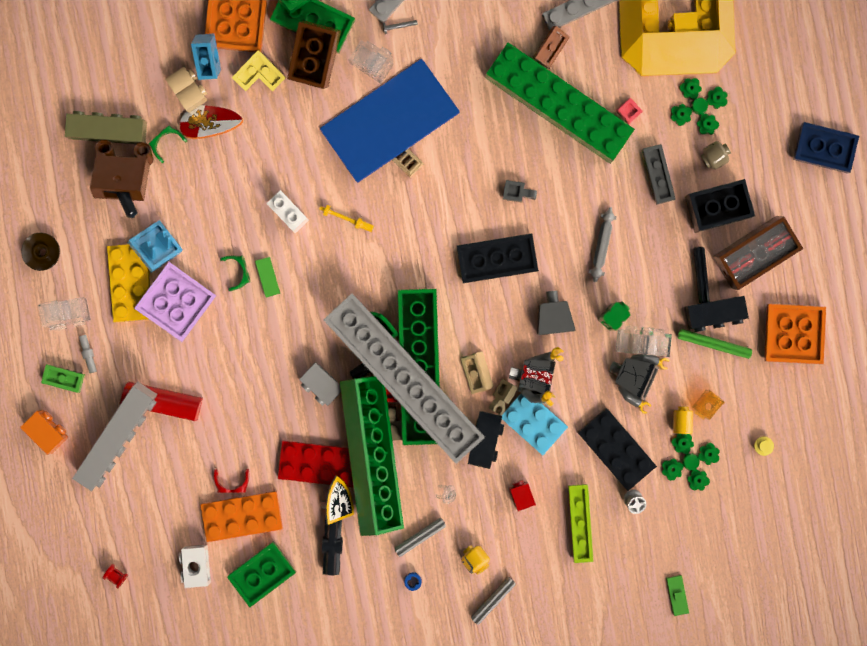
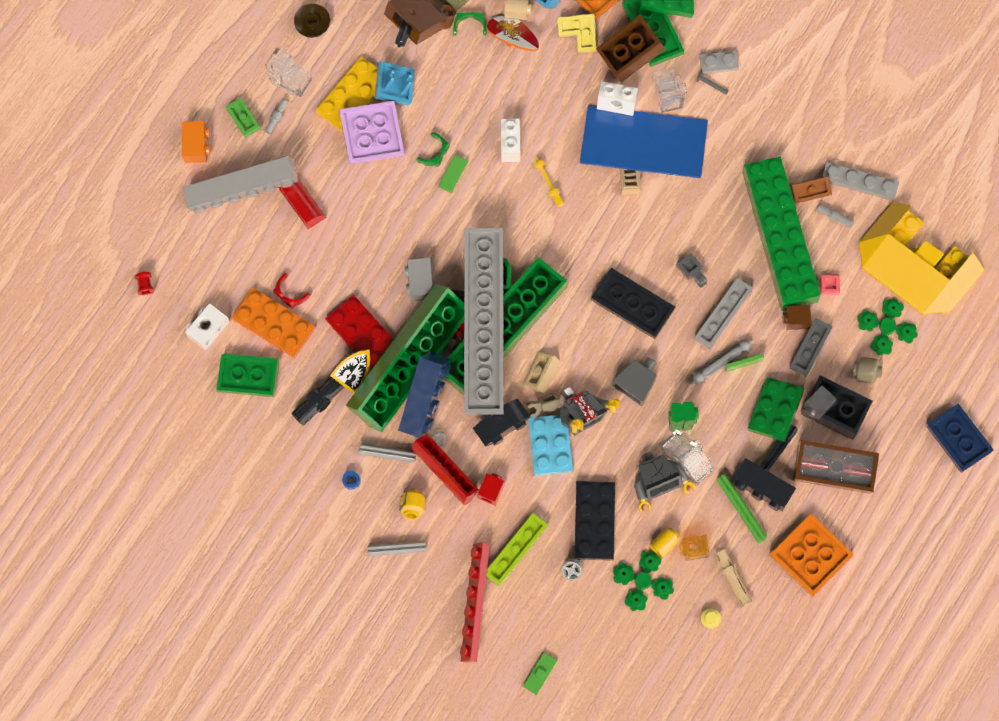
camera: 50 degrees right, 15 degrees down
none -> dark blue brick [398,351,451,438]
none -> red brick [411,434,479,505]
none -> red plate [460,542,490,663]
none -> white brick [597,82,638,116]
none -> light grey plate [694,278,753,350]
none -> tan pin [714,549,753,608]
none -> bright green piece [725,354,764,372]
none -> green plate [748,377,804,442]
none -> reddish brown brick [782,305,812,330]
none -> flat silver brick [804,386,836,420]
none -> light grey bar [817,204,854,228]

